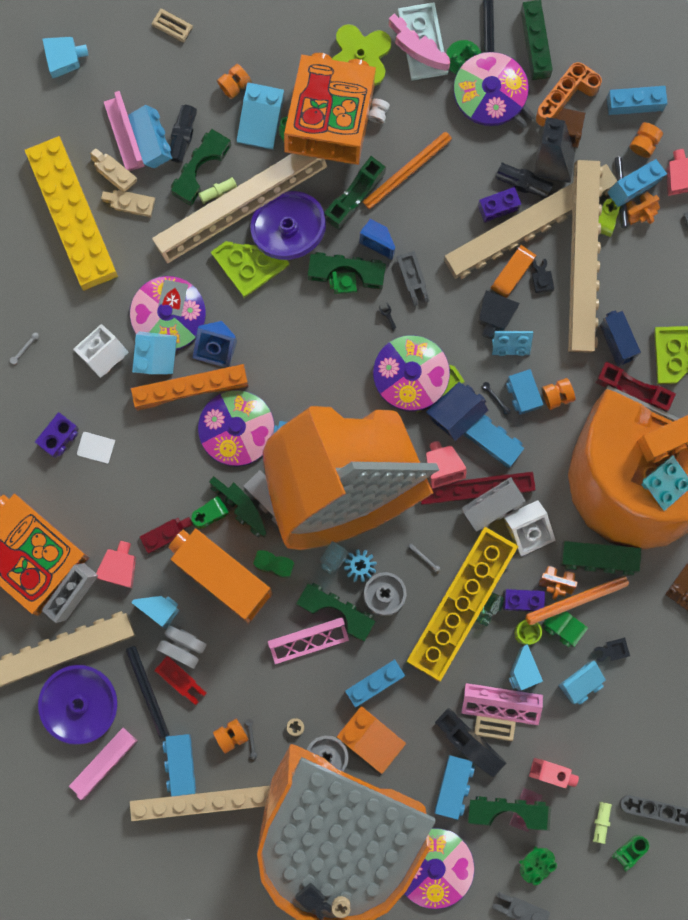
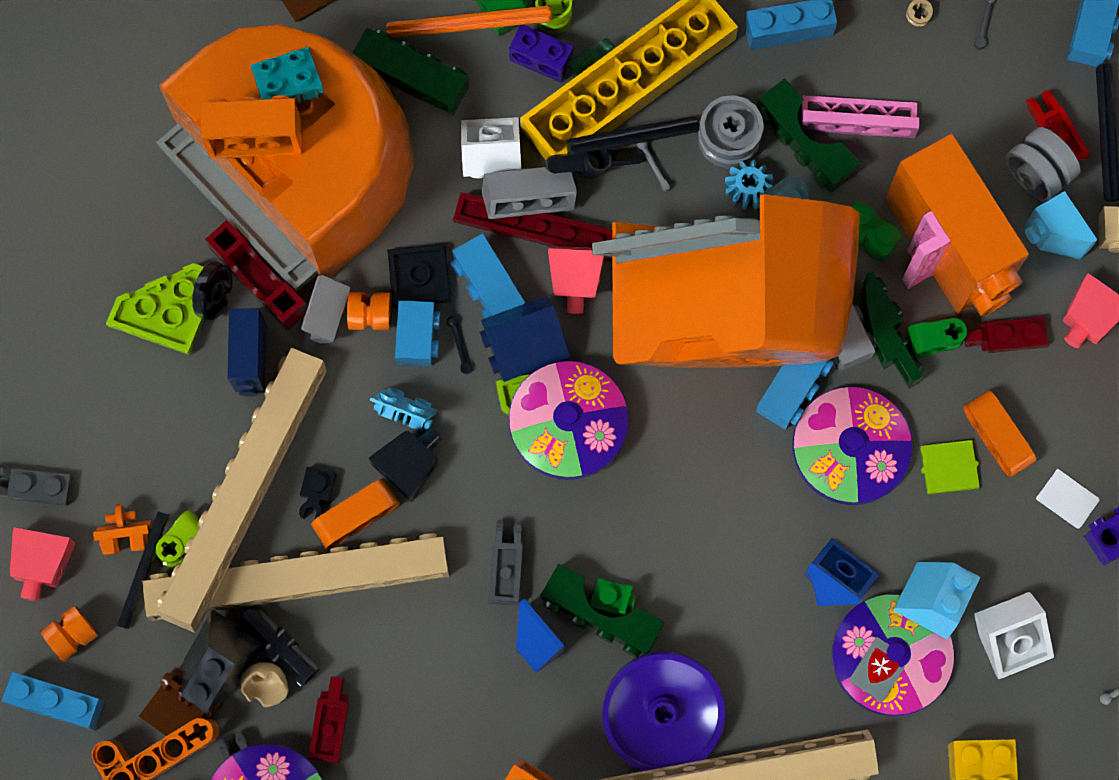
camera: 155 degrees left, 5 degrees down
orange arch [131,364,249,411] -> none
lime plate [211,241,290,298] -> none
orange wheel [213,718,249,754] -> none
dark green arch [324,156,386,230] -> none
orange axle [363,132,452,209] -> none
black hand [379,302,397,330] -> none
dark purple brick [478,187,521,223] -> none
orange hips [538,566,577,600] -> none
dark azure brick [607,159,667,207] -> none
none -> black tile [192,262,232,320]
none -> tan hair [239,662,289,707]
none -> light grey panel [301,275,350,344]
none -> dark red hinge [308,676,349,764]
none -> black tile [387,243,451,308]
none -> black piece [545,148,645,179]
none -> black axle [566,116,699,156]
none -> bright pink fence [902,211,951,289]
none -> lime piece [920,440,980,495]
none -> orange beam [963,390,1036,477]

